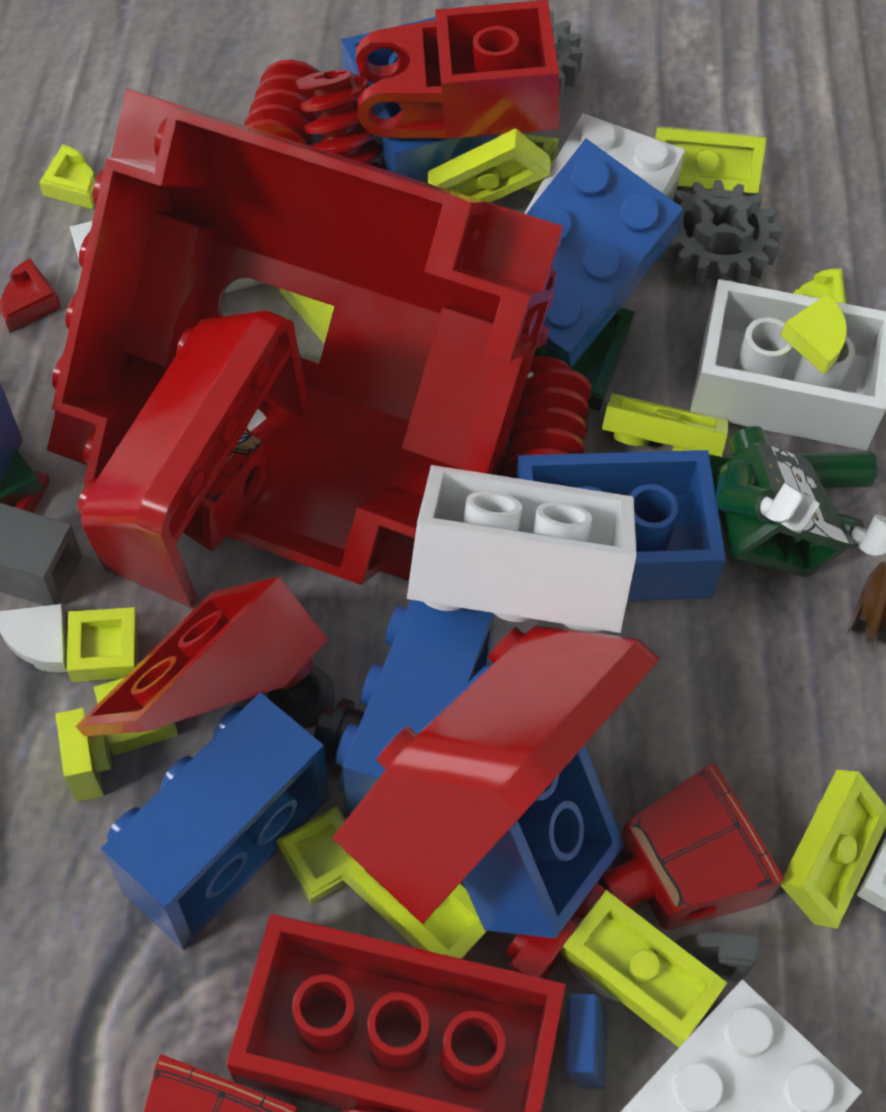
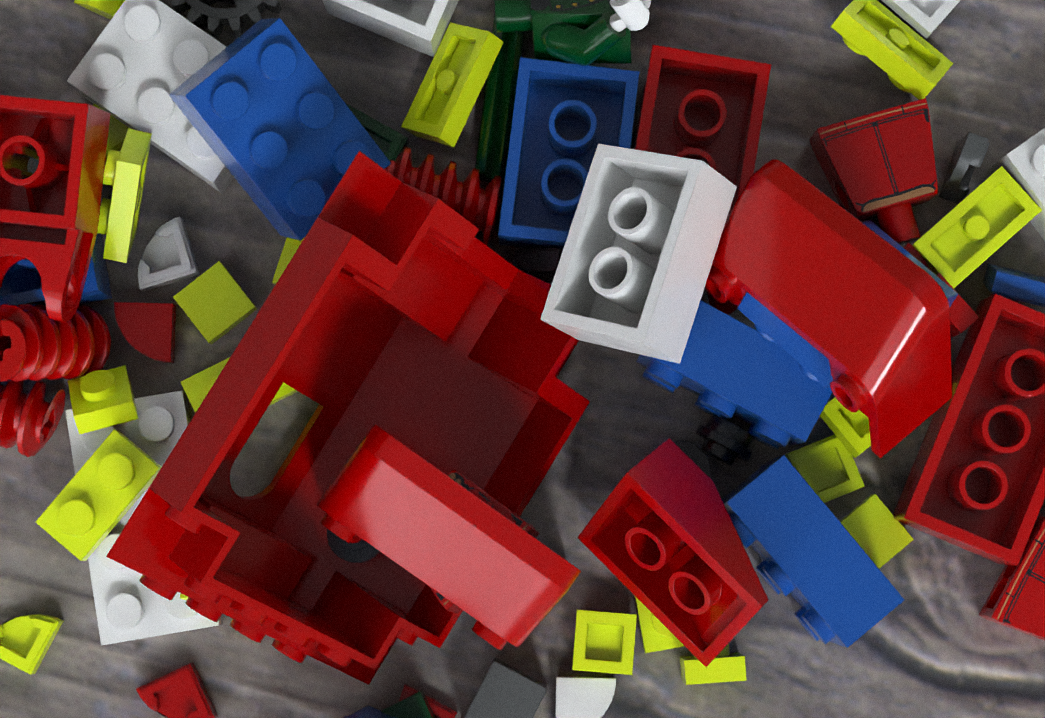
camera: 75 degrees left, 25 degrees up
none -> red brick [634,45,771,212]
none -> neon yellow tile [840,494,914,569]

